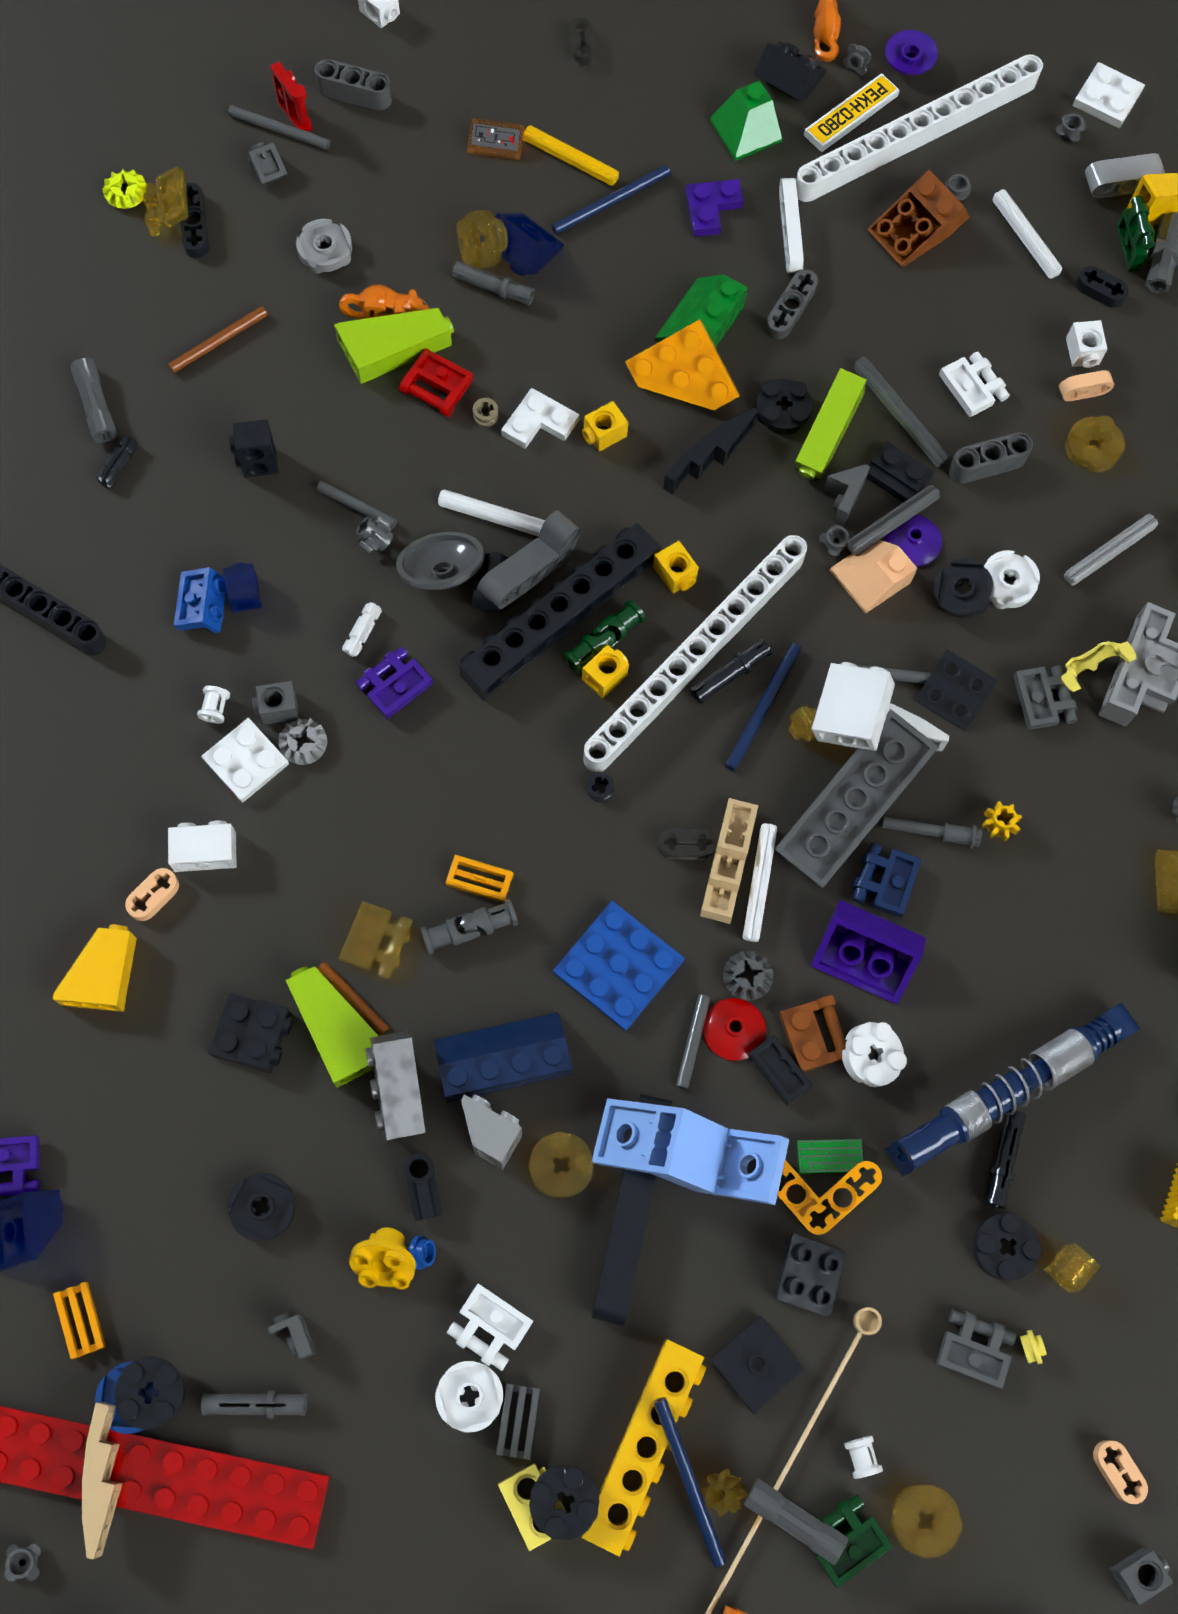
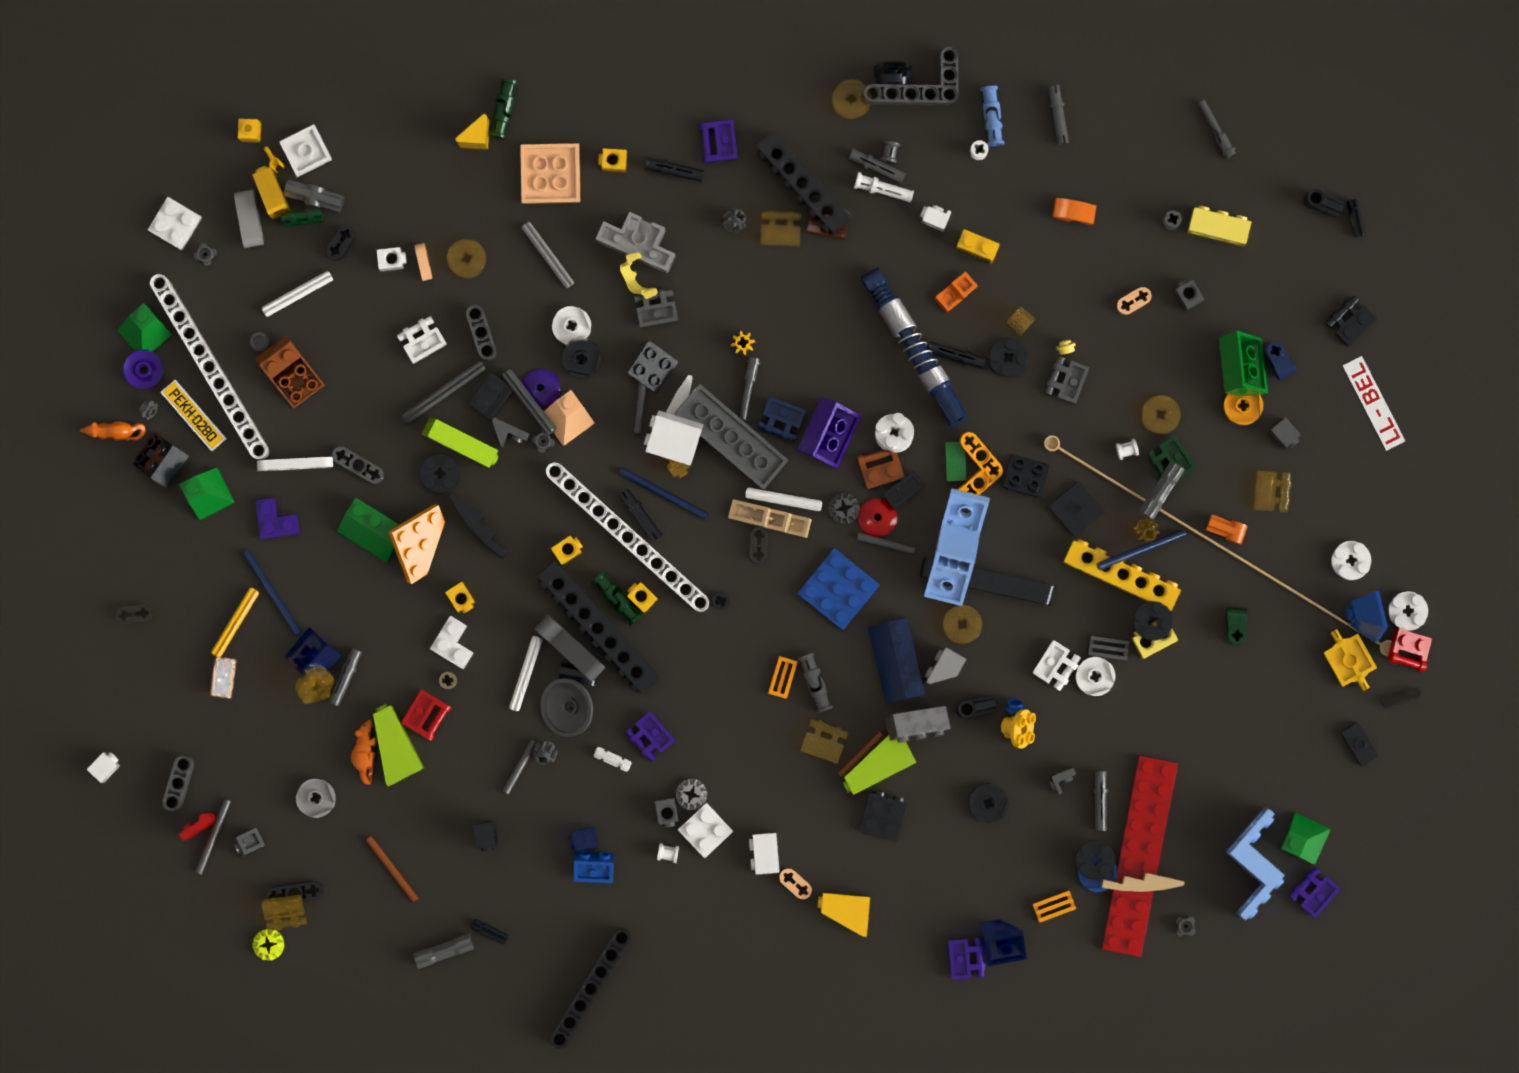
camera: 80 degrees left, 15 degrees up
none -> green slope [117,303,172,352]
none -> orange slope [934,271,978,314]

